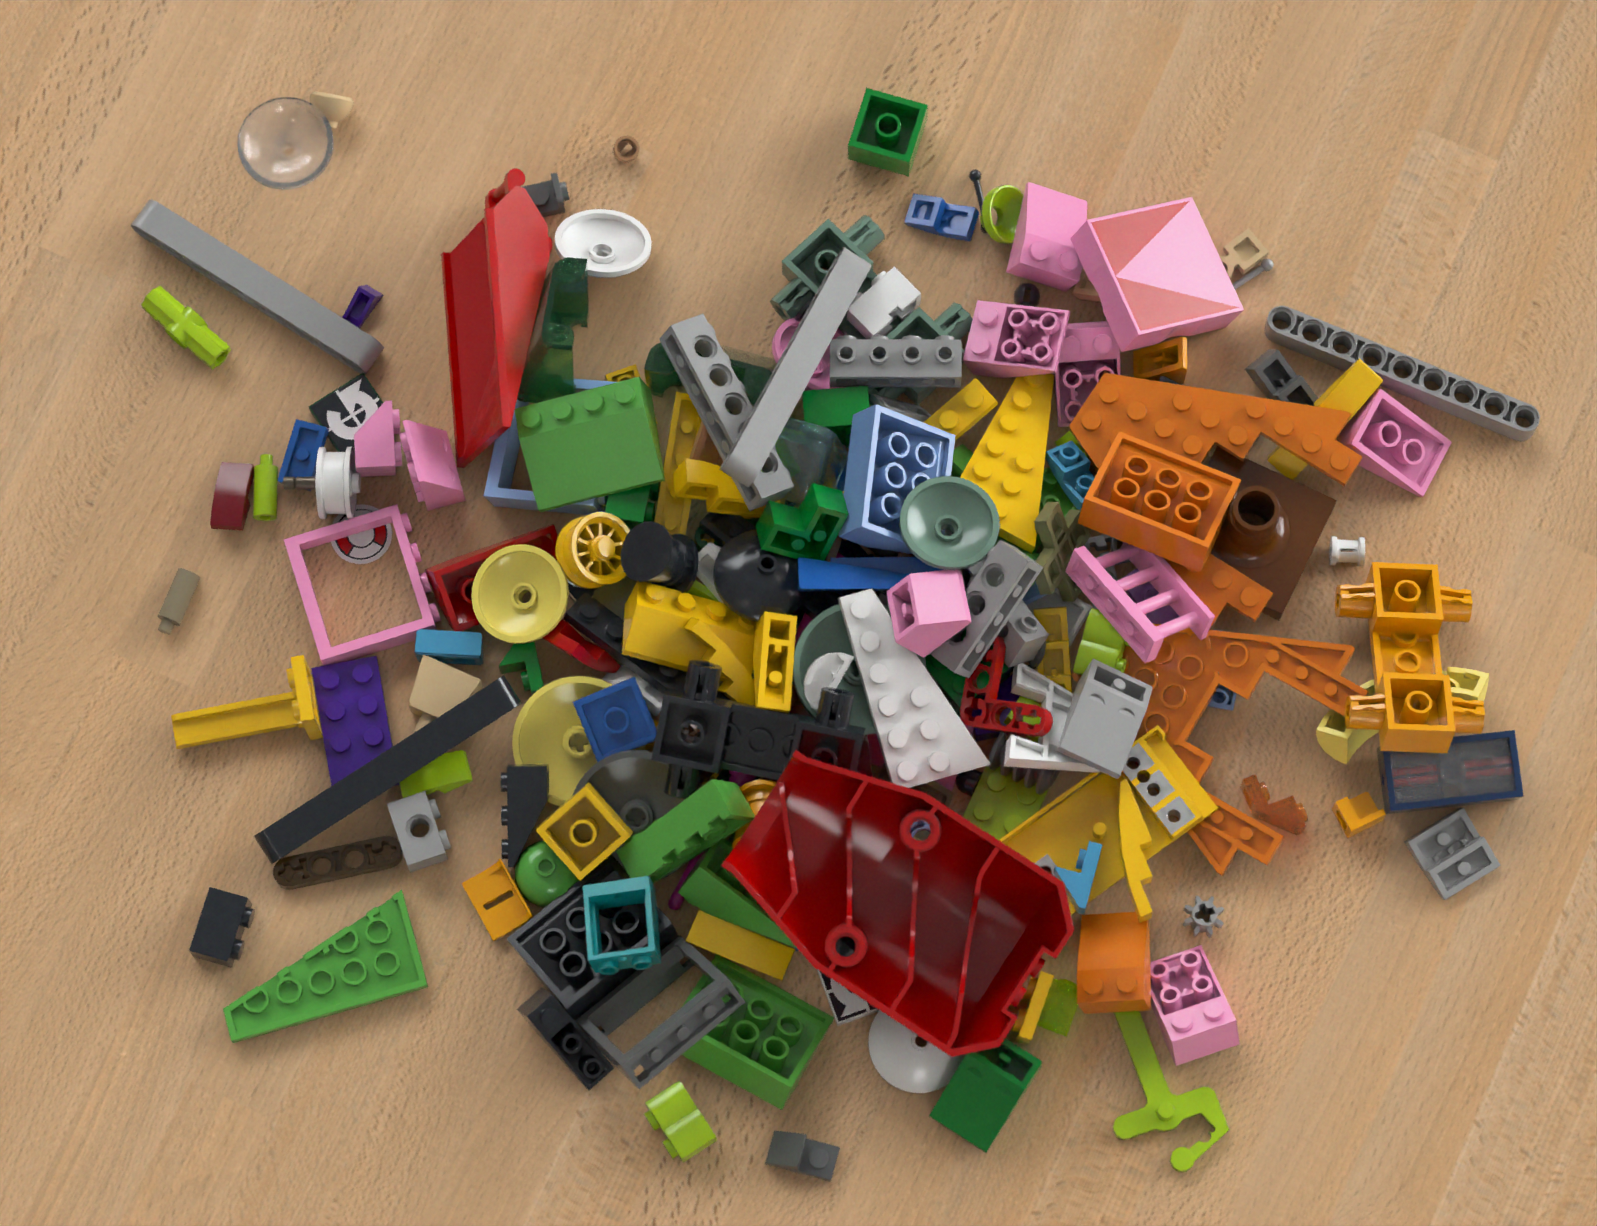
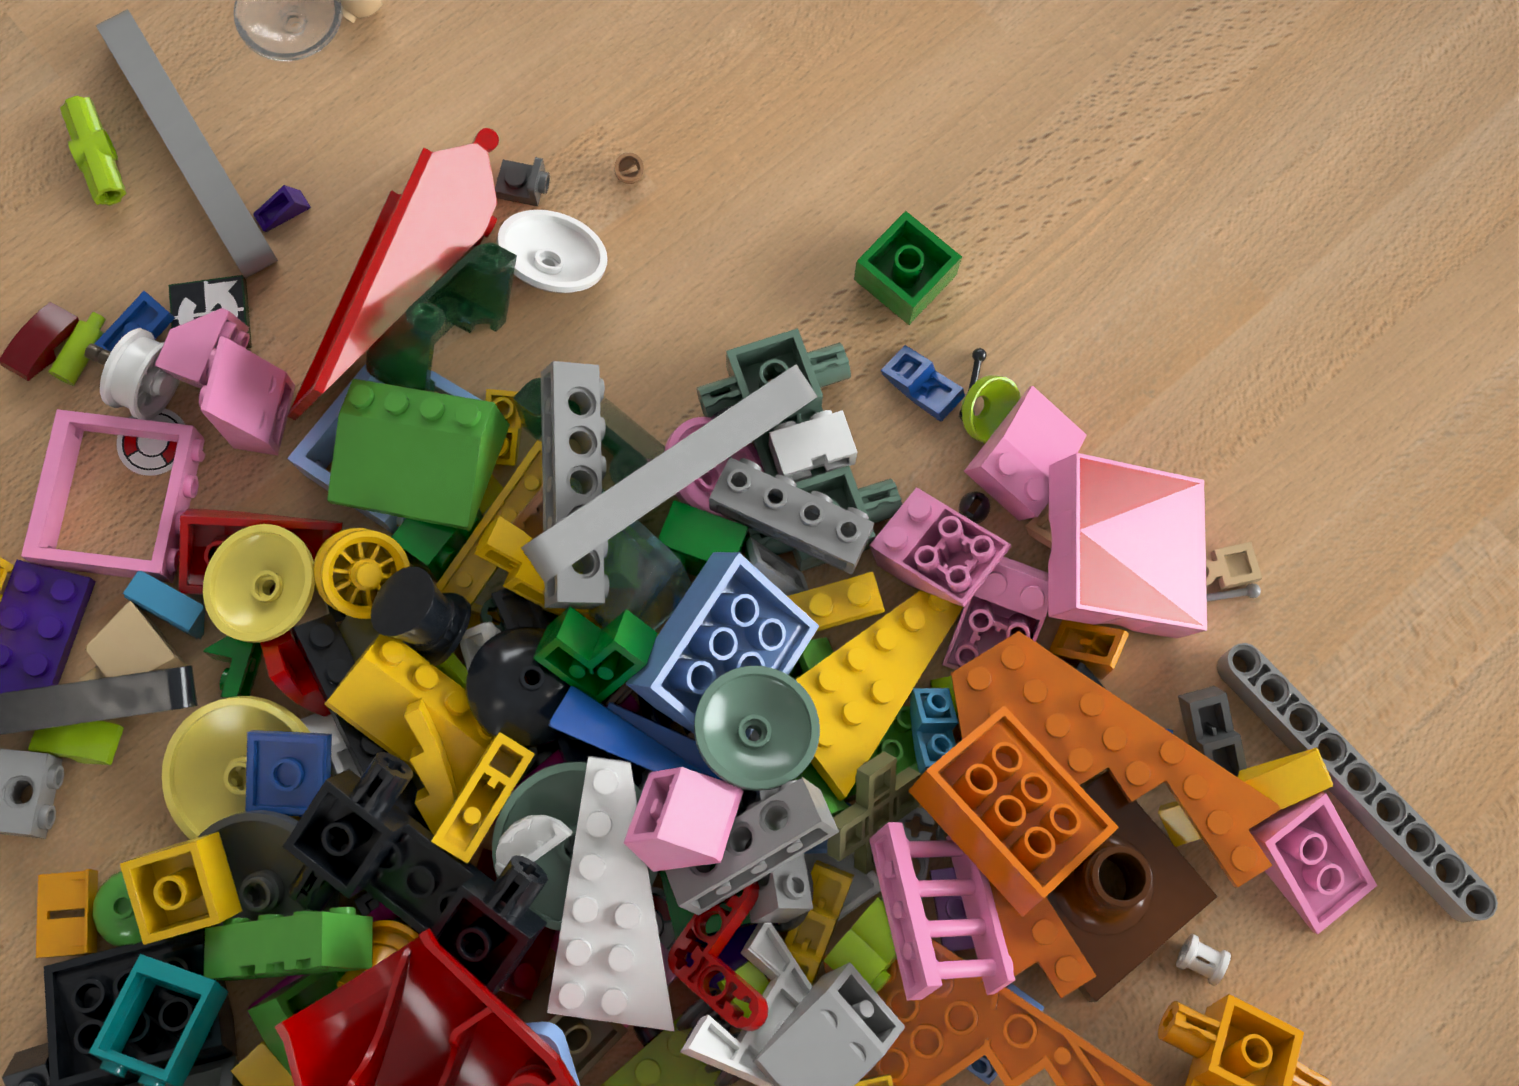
camera: 20 degrees right, 0 degrees up
black slope [501,764,549,867] -> none

